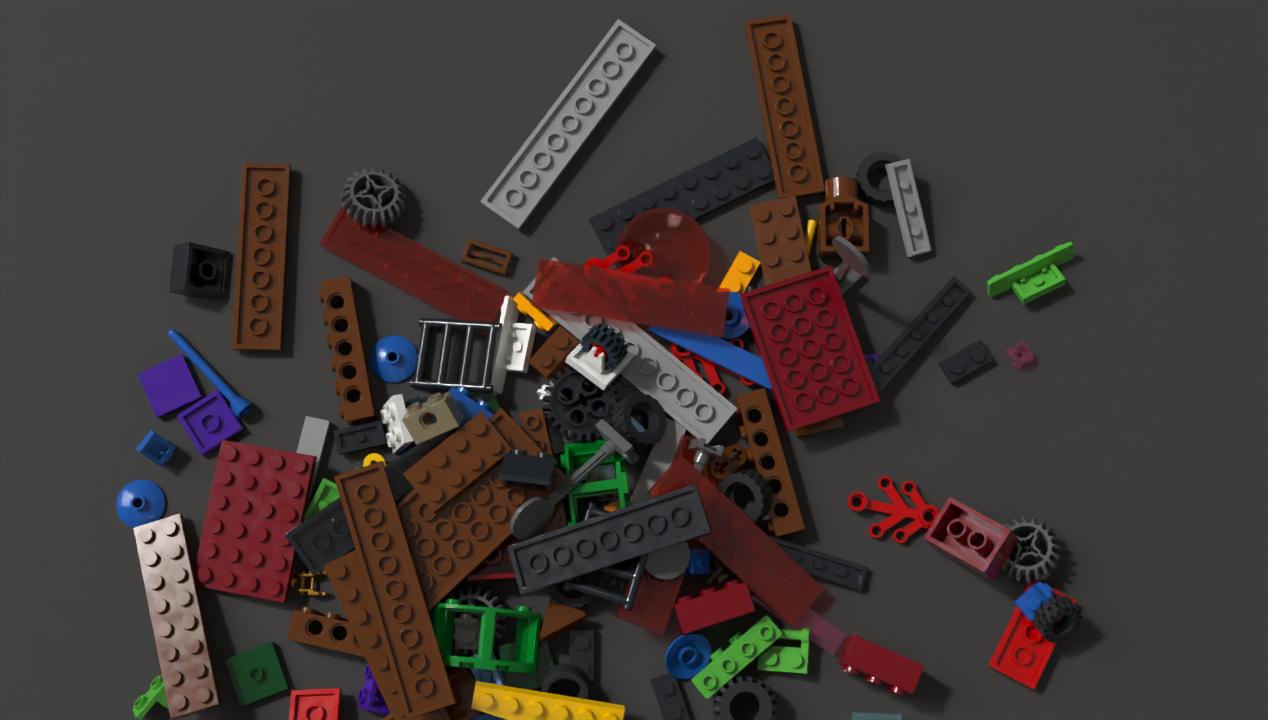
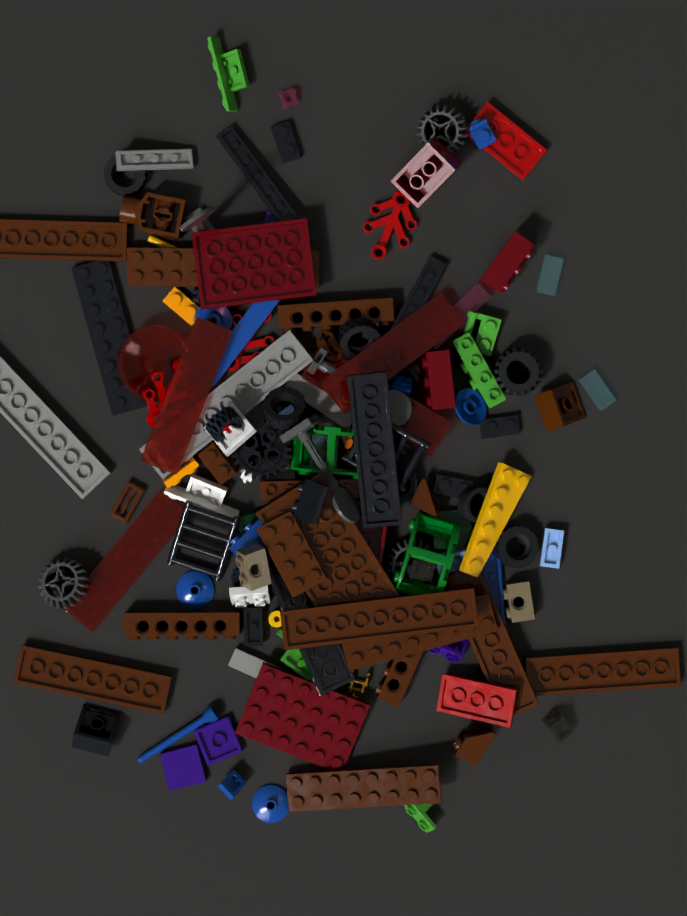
camera: 75 degrees left, 10 degrees up
dark green plate [225,642,290,707] -> none
black tyre [1033,595,1083,643] -> none

